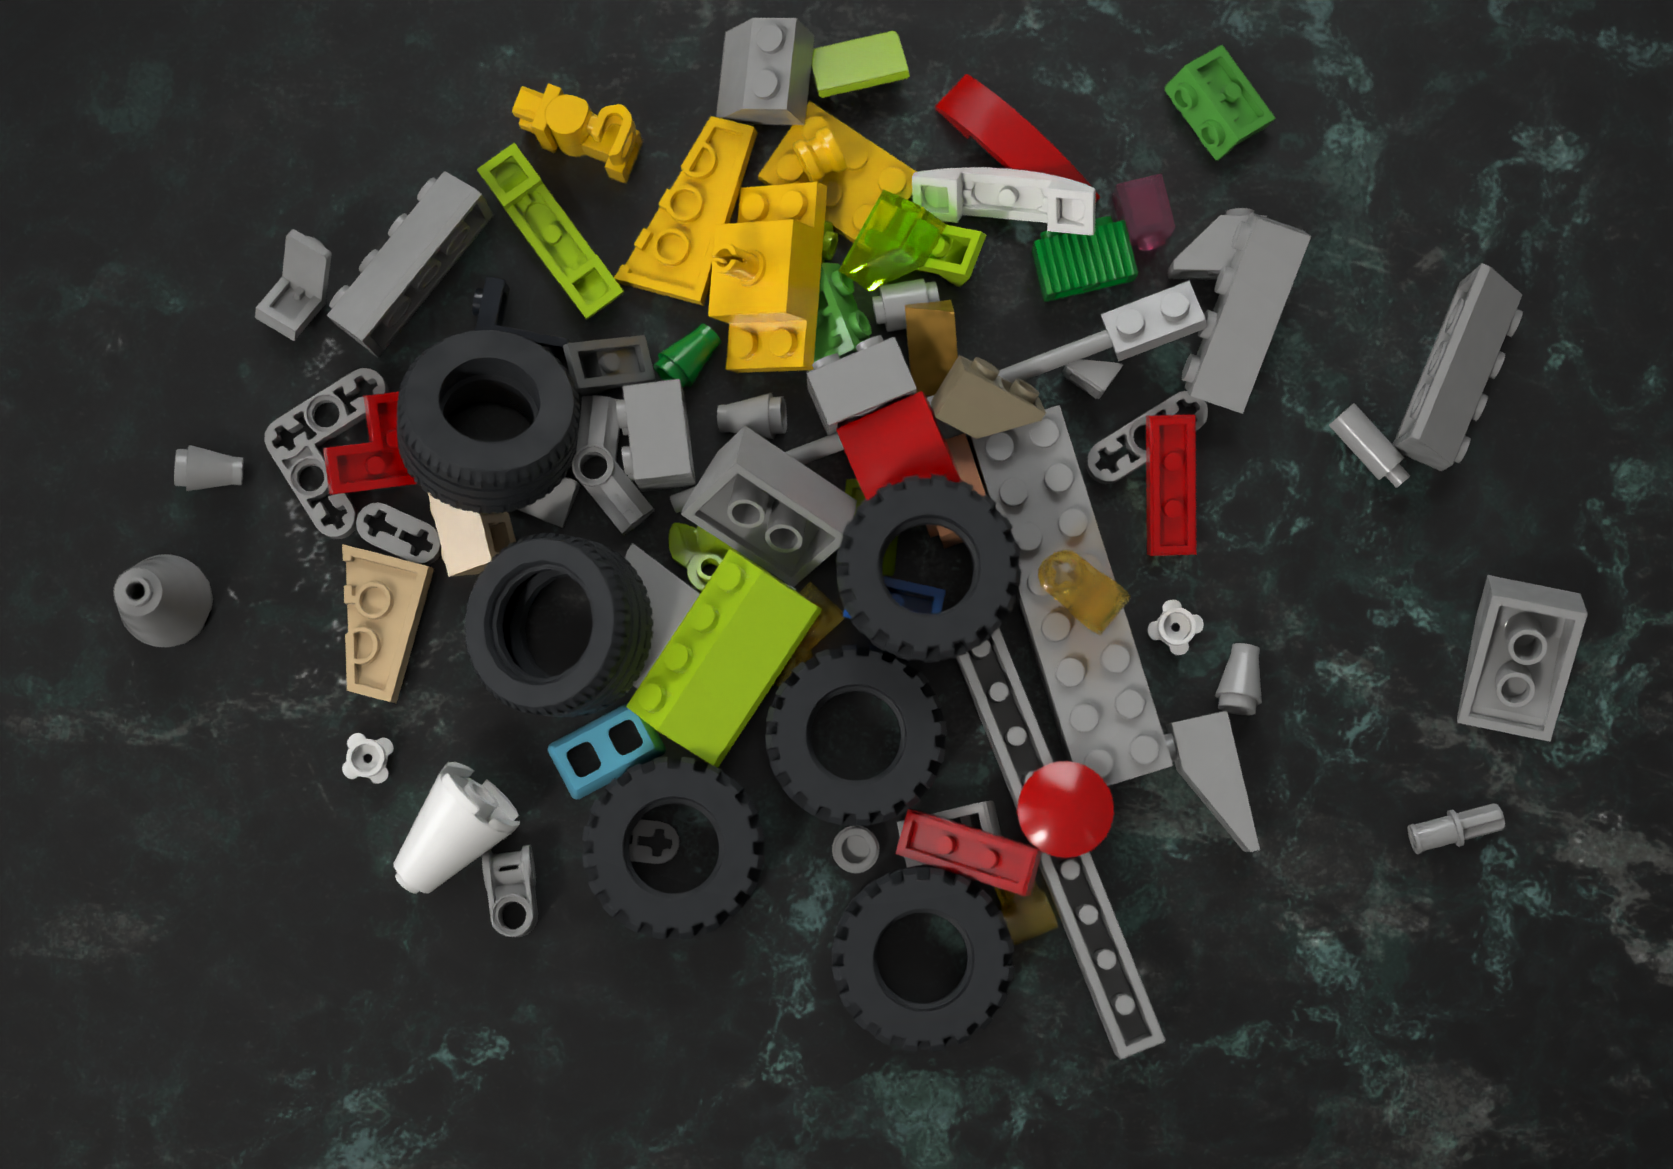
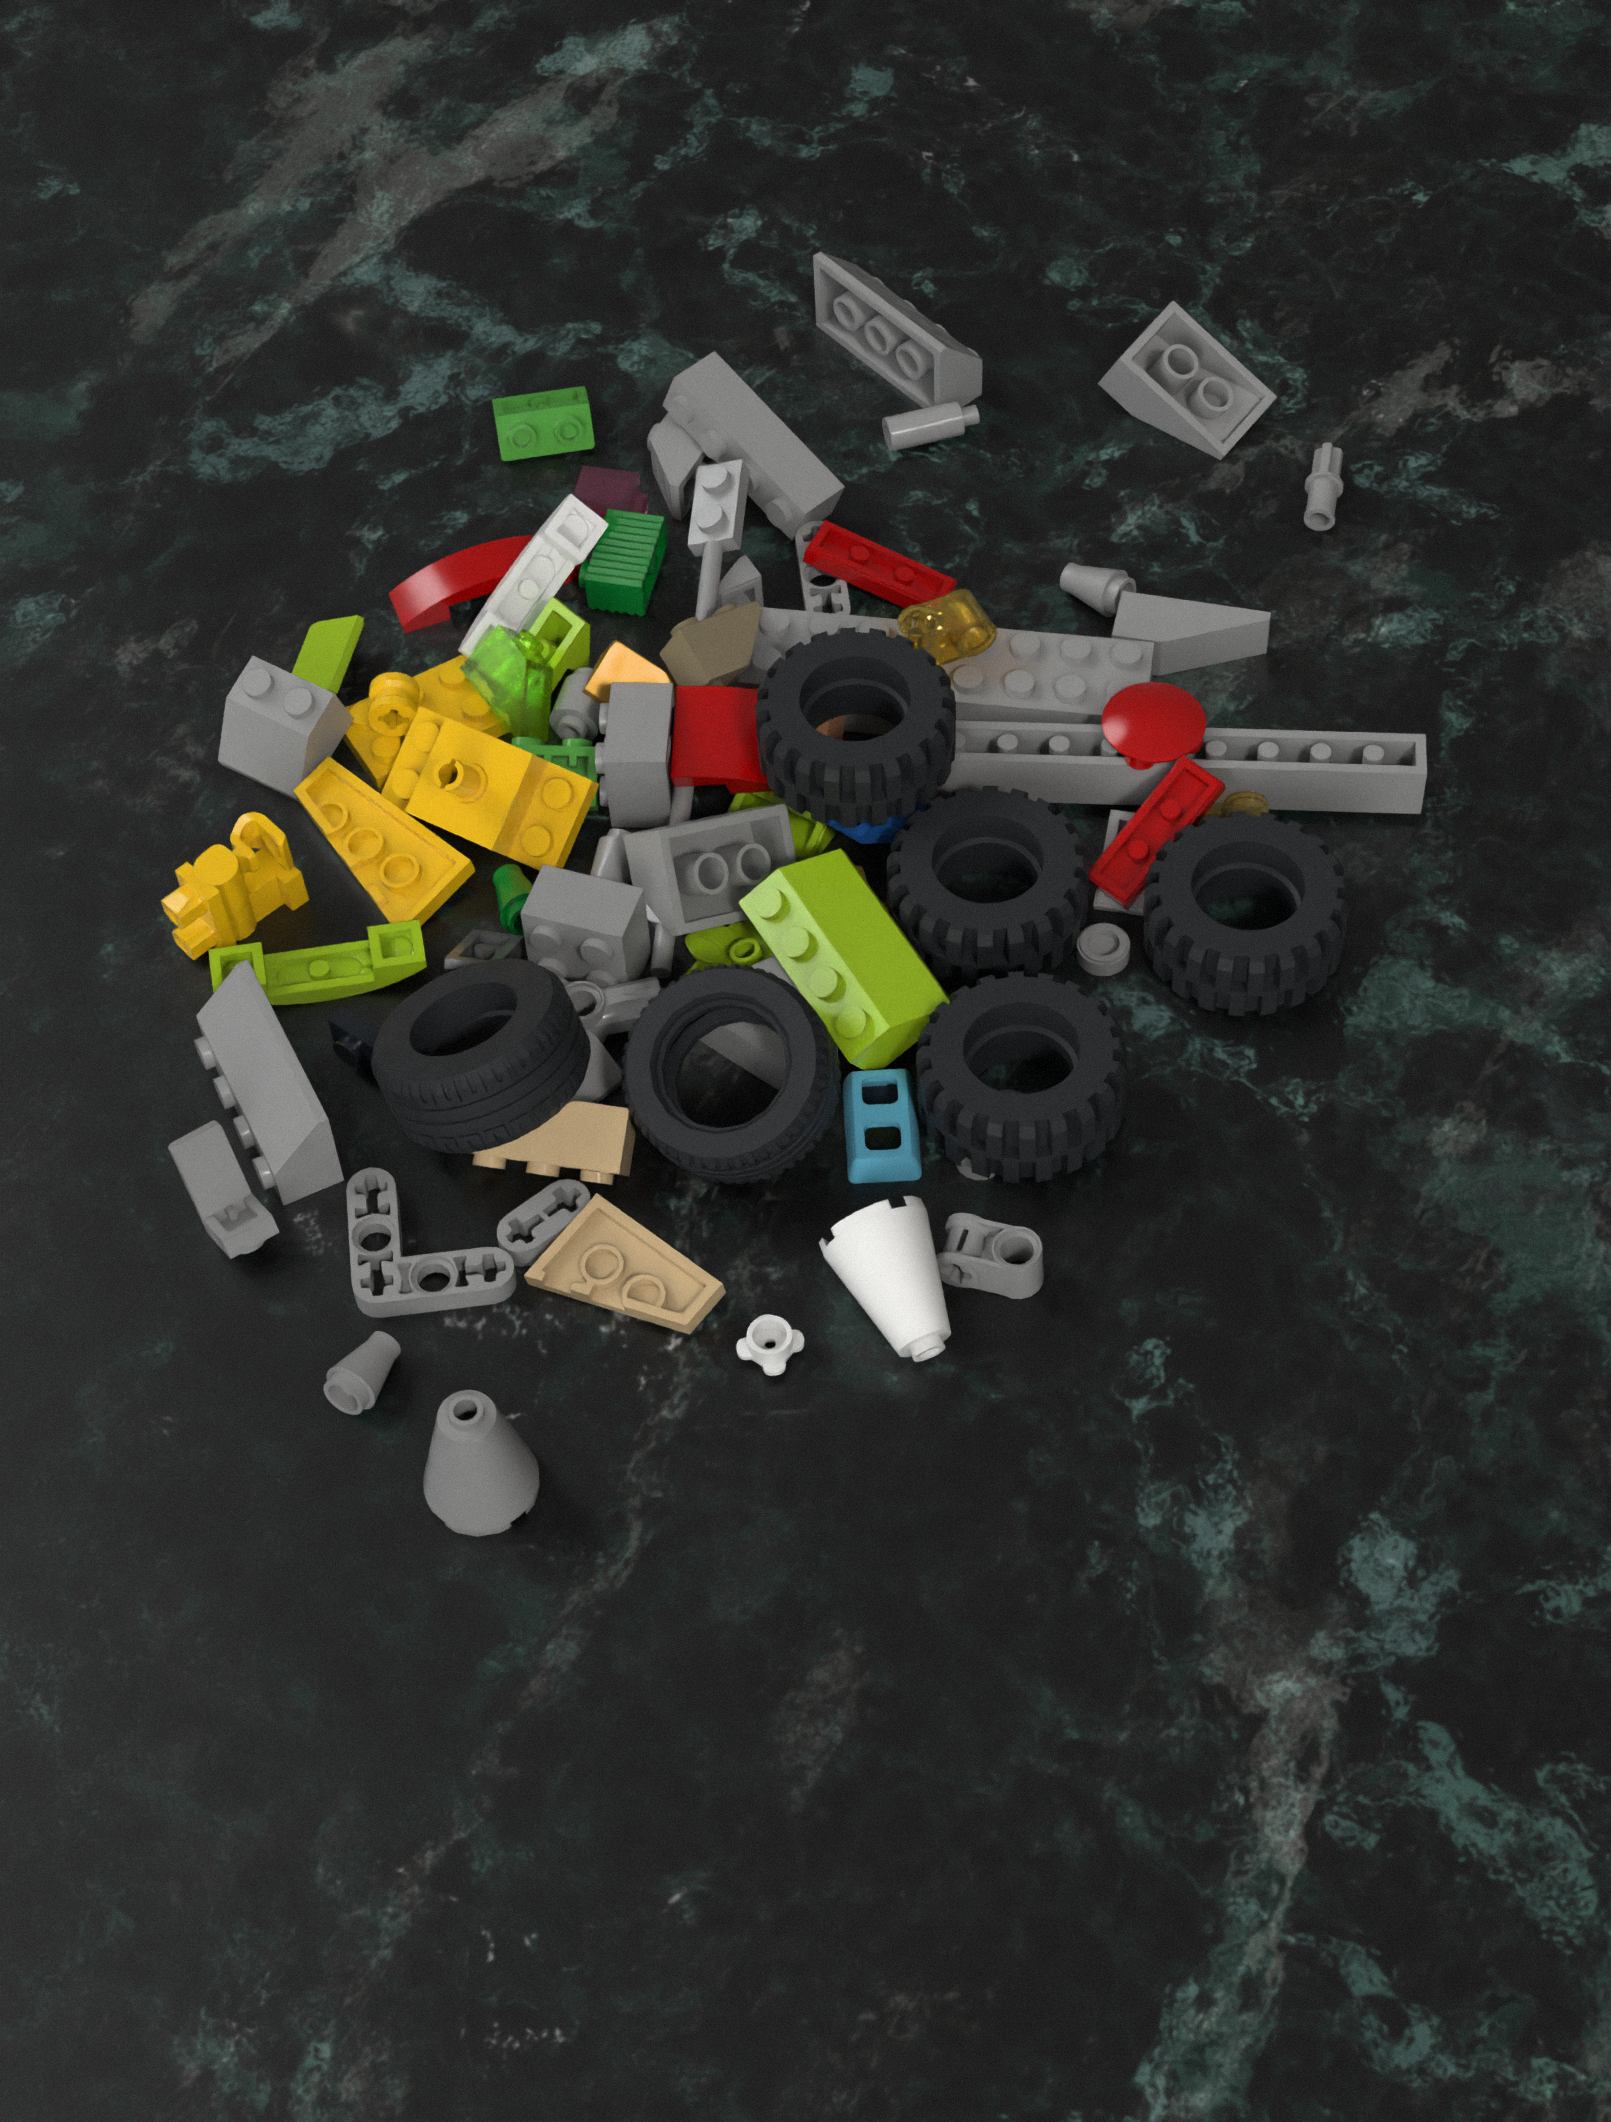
camera: 60 degrees left, 30 degrees down
red plate [323,392,417,495] -> none
white plate [1148,600,1204,655] -> none

